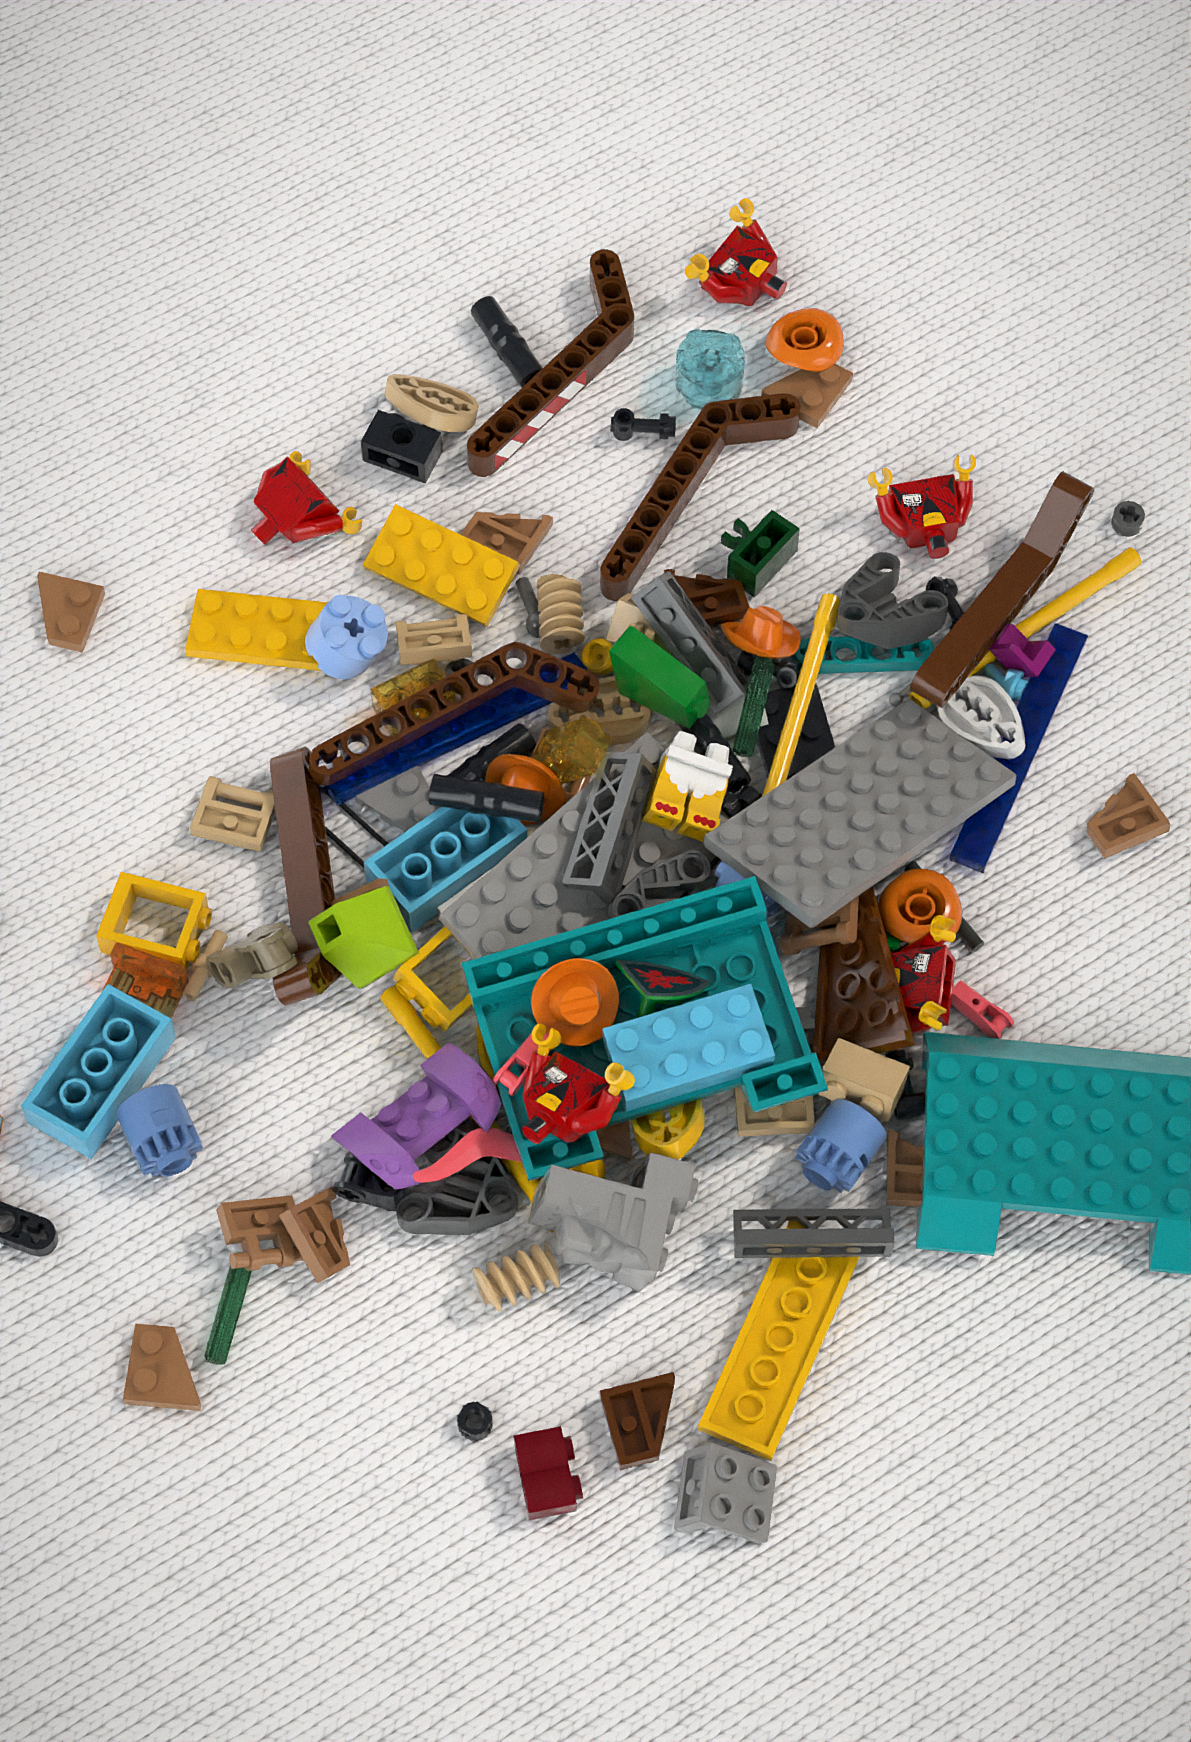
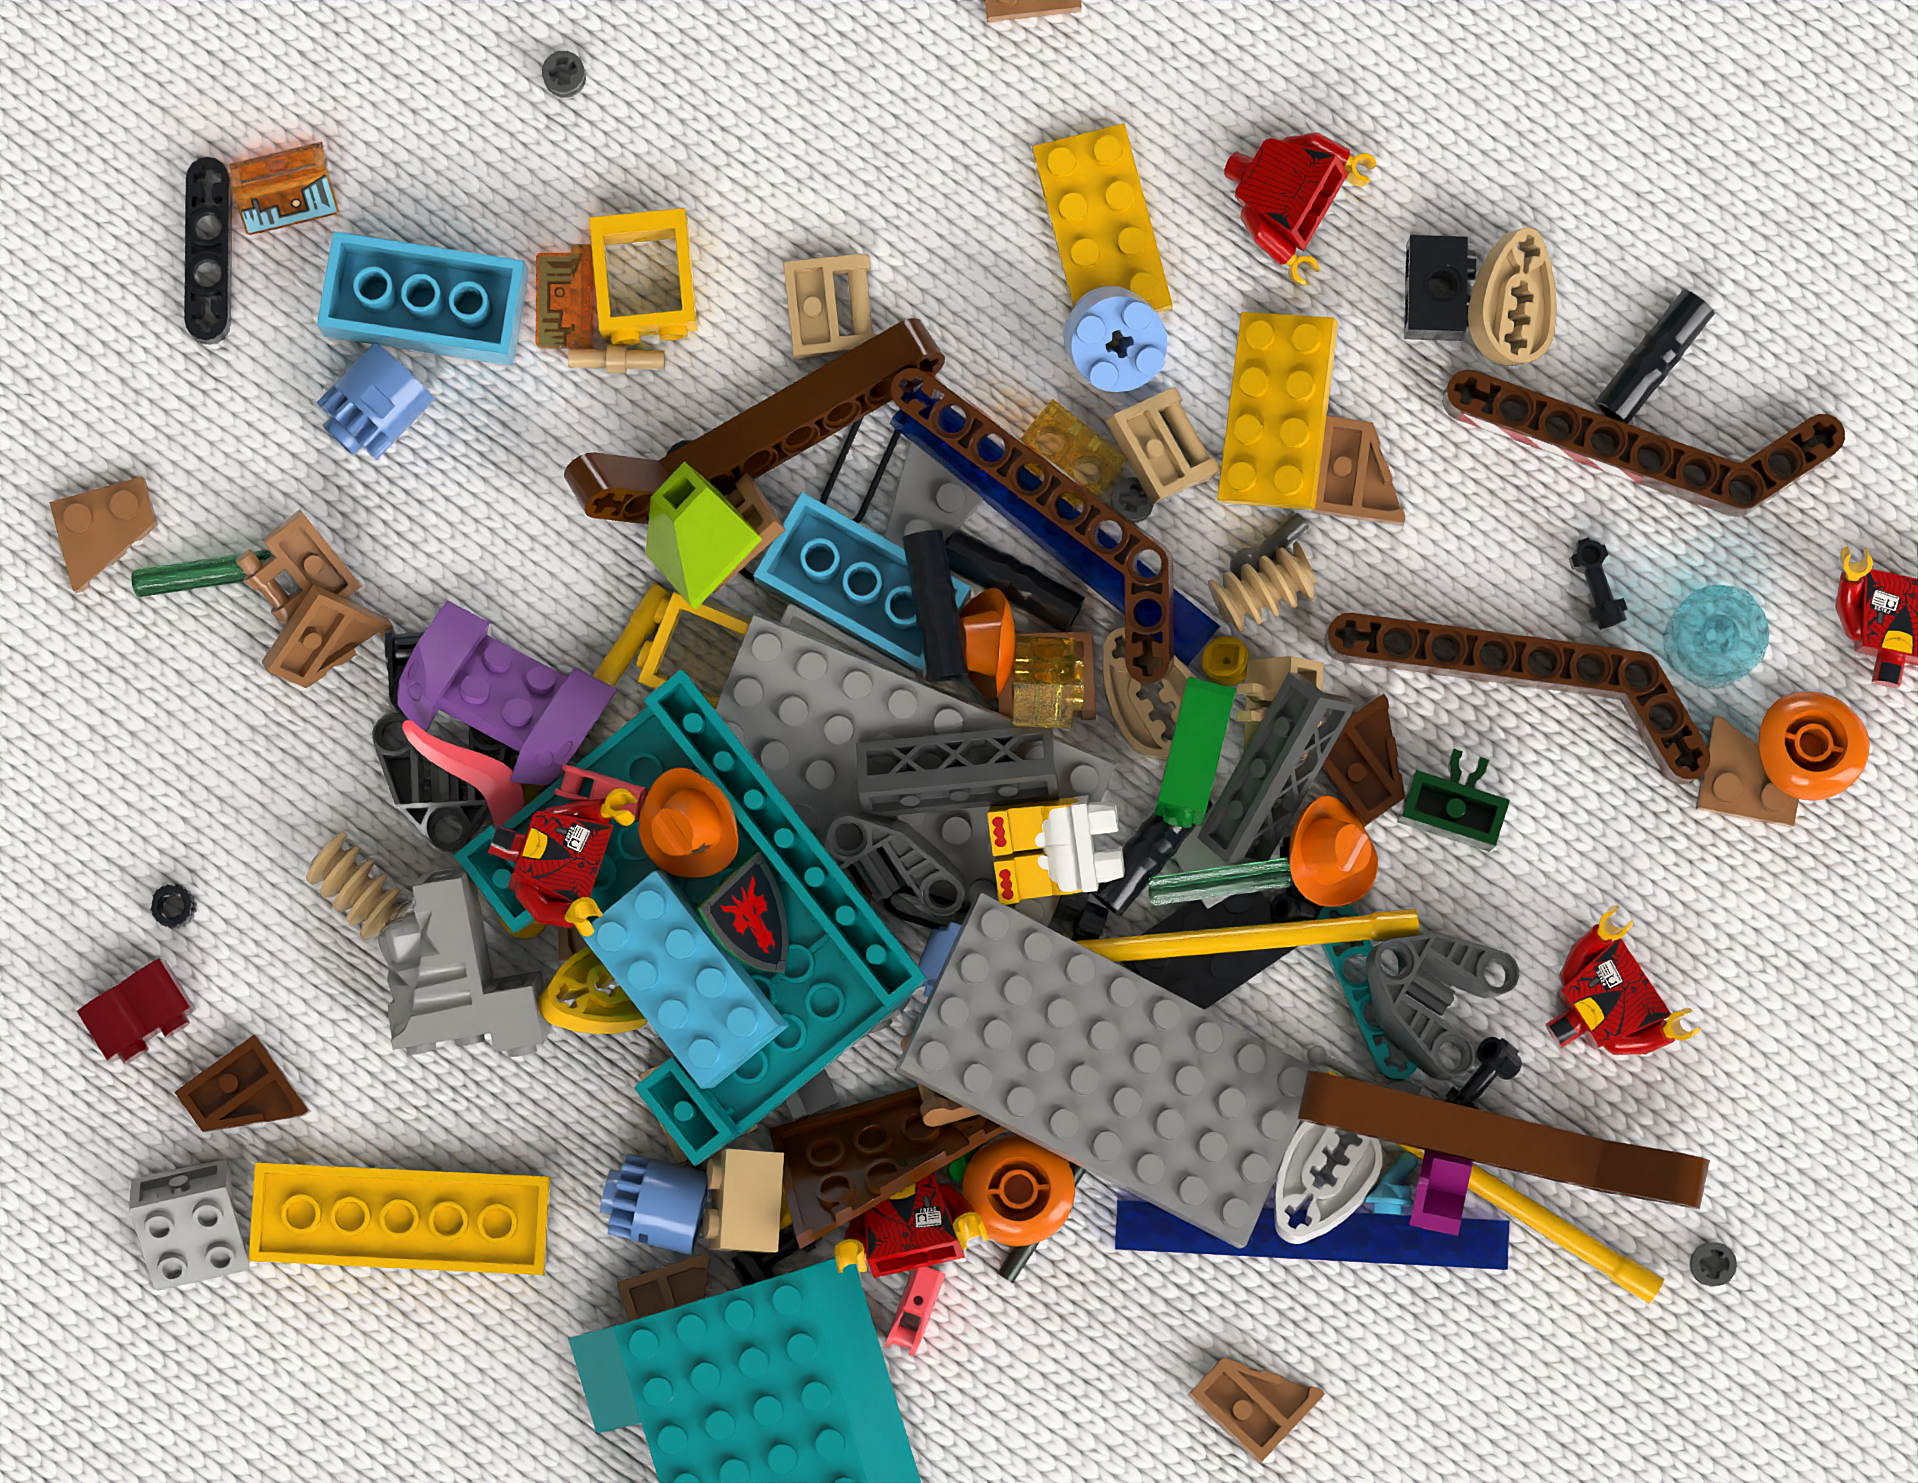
camera: 70 degrees right, 20 degrees up
dark tan piece [206,922,298,989] -> none
dark grey fence [733,1208,894,1258] -> none

